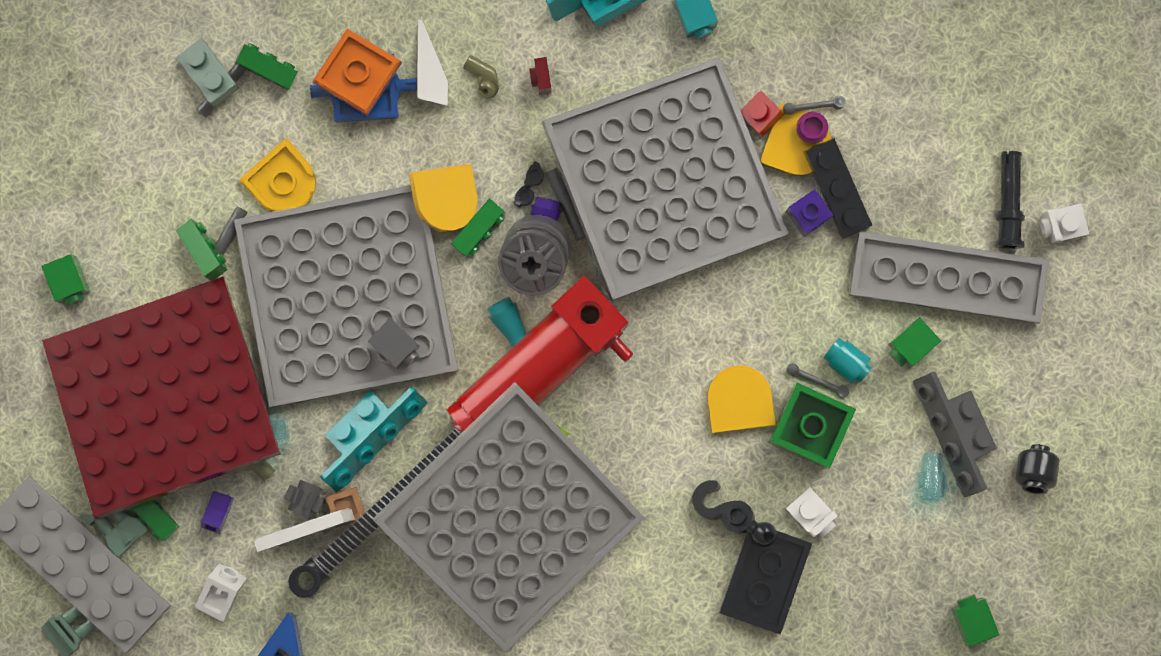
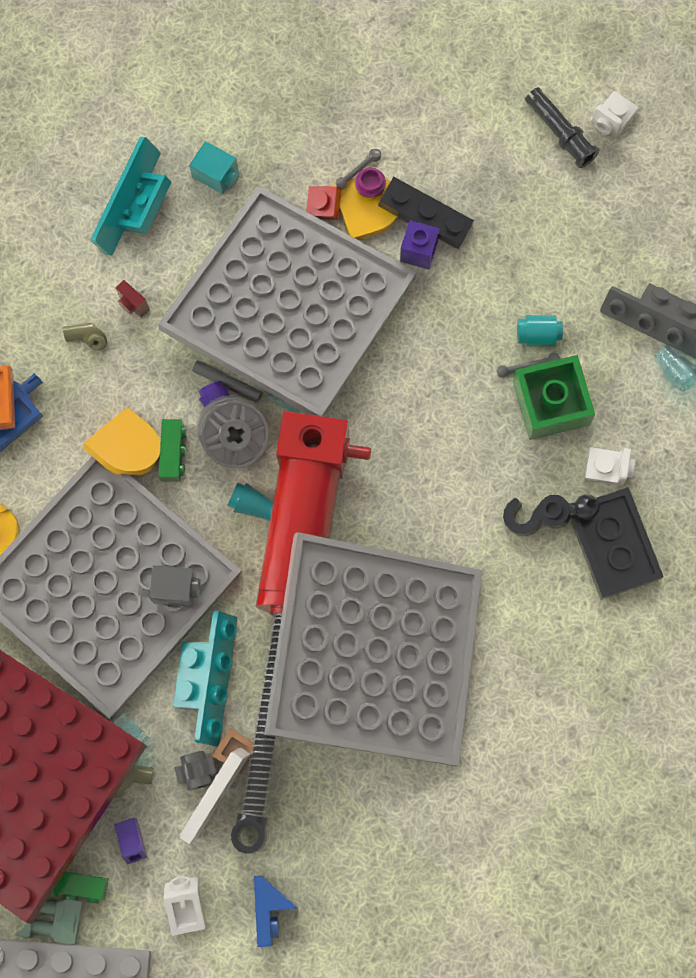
camera: 35 degrees left, 10 degrees down
white sticker [417,19,448,106] -> none
black piece [514,161,544,207] -> none
yellow tile [707,365,776,433] -> none
light grey plate [849,231,1049,324] -> none
green brick [888,317,941,368] -> none

